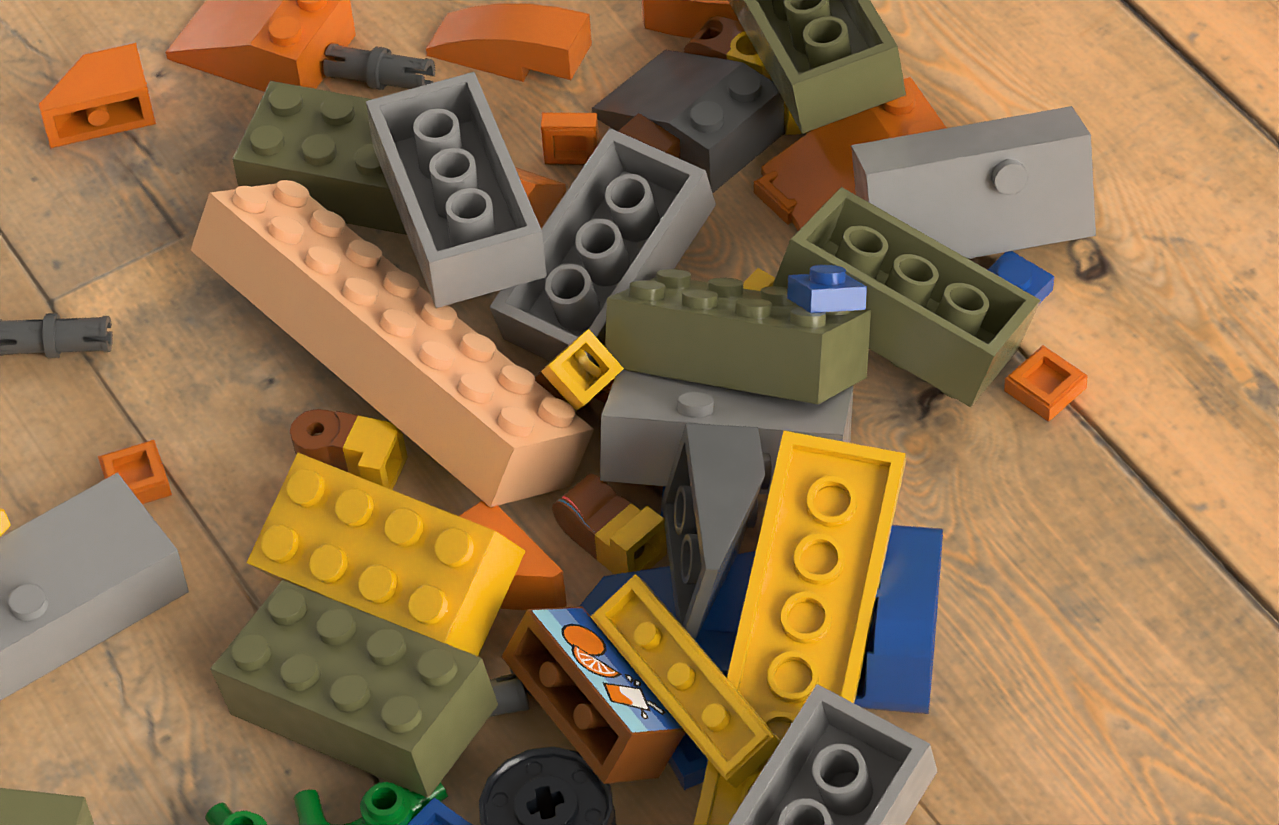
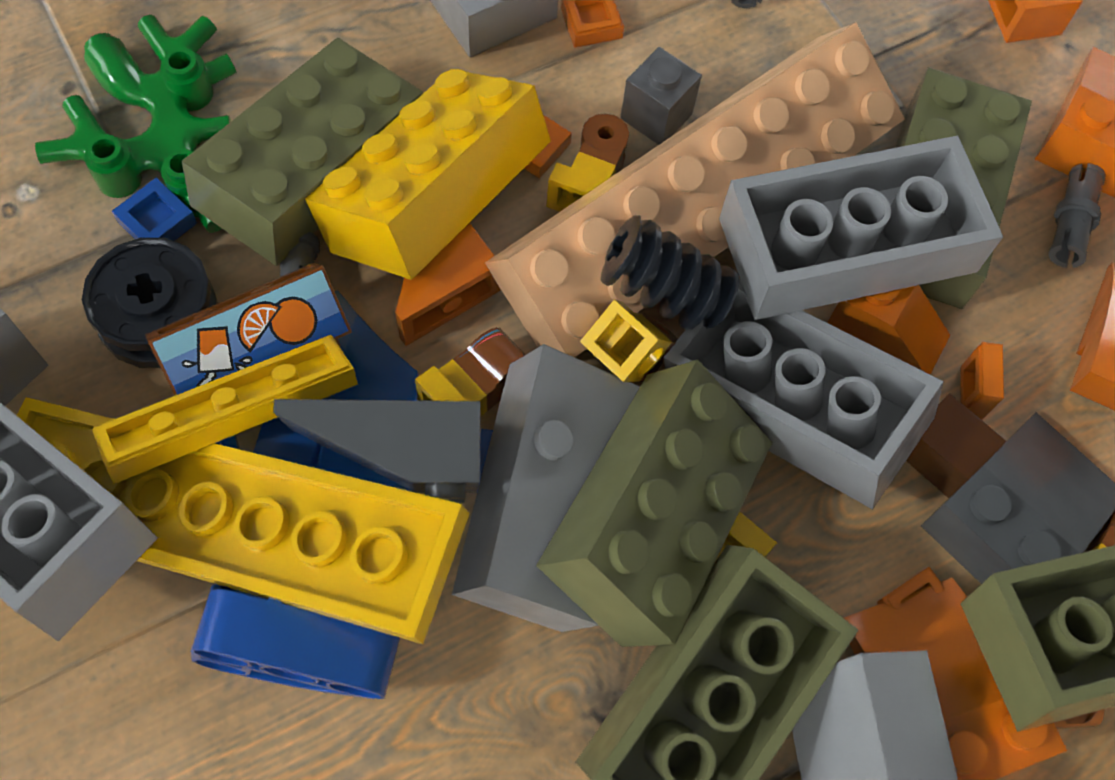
camera: 85 degrees right, 15 degrees up
blue plate [787,265,867,313] -> none
none -> black piece [600,215,740,330]
none -> flat silver brick [620,47,702,145]

